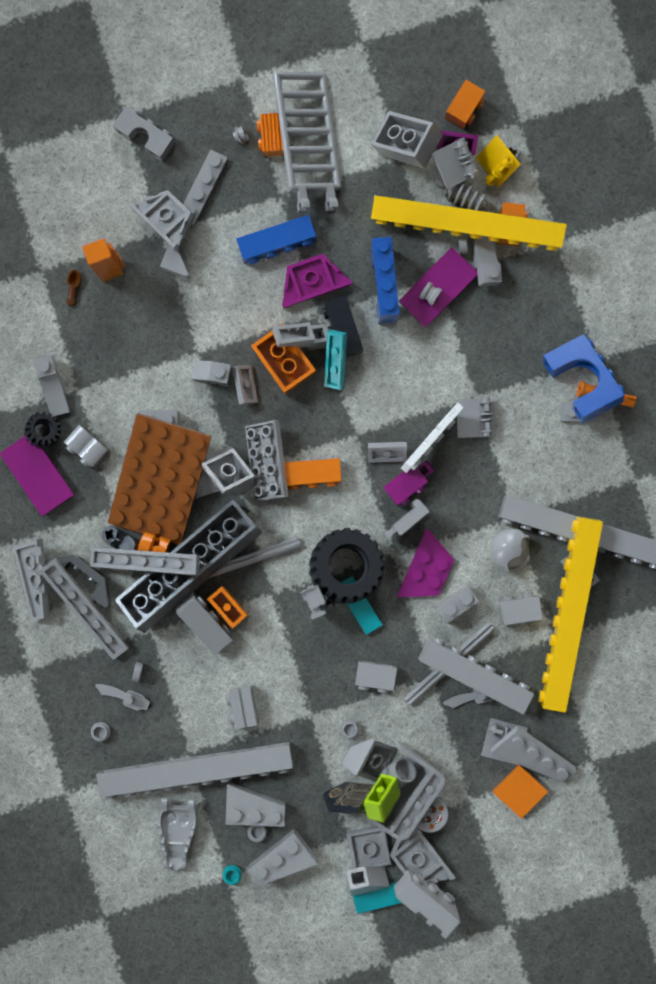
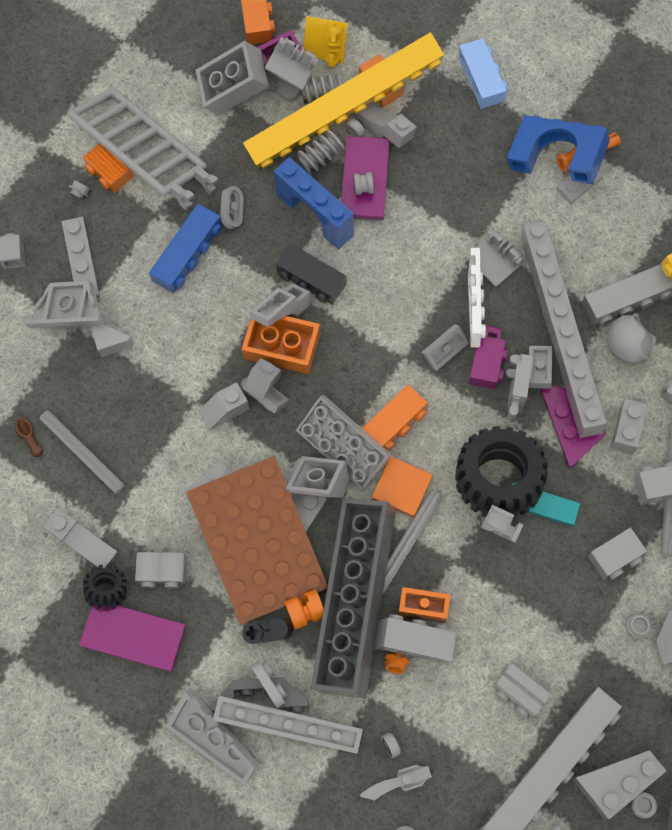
camera: 35 degrees left, 15 degrees down
orange brick [82,238,125,282] -> none
light grey plate [90,547,200,575] -> none
magenta wing [282,254,352,309] -> none
teal tile [324,330,347,390] -> none
none -> light grey axle [40,410,124,494]
none -> light grey plate [220,186,244,229]
none -> light grey slope [243,358,282,401]
none -> light grey plate [251,661,287,708]
none -> light grey piece [298,130,346,176]
none -> orange tile [372,457,433,518]
none -> orange plate [384,653,409,674]
none -> light blue brick [458,38,508,109]
none -> light grey brick [521,221,607,438]
none -> light grey plate [529,346,552,388]

